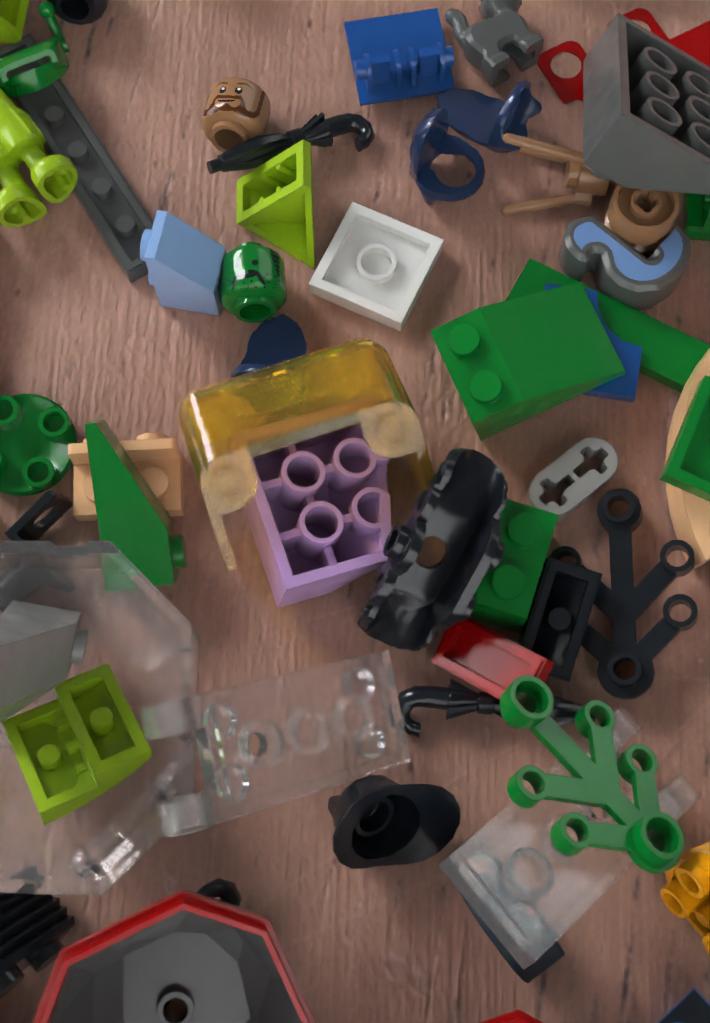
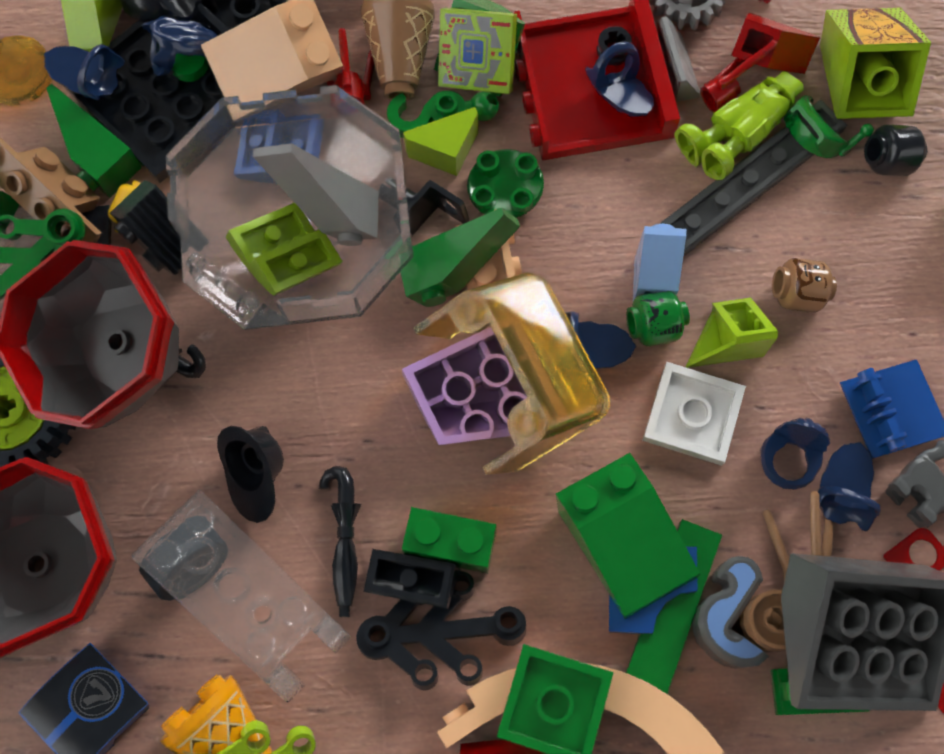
camera: 85 degrees right, 0 degrees up
clear hinge [139,650,411,837] -> none
black piece [207,112,375,174] -> none
black piece [357,448,508,652] -> none
tile [431,618,554,709] -> none
green plant [500,675,684,874] -> none
light grey beam [526,437,618,522] -> none

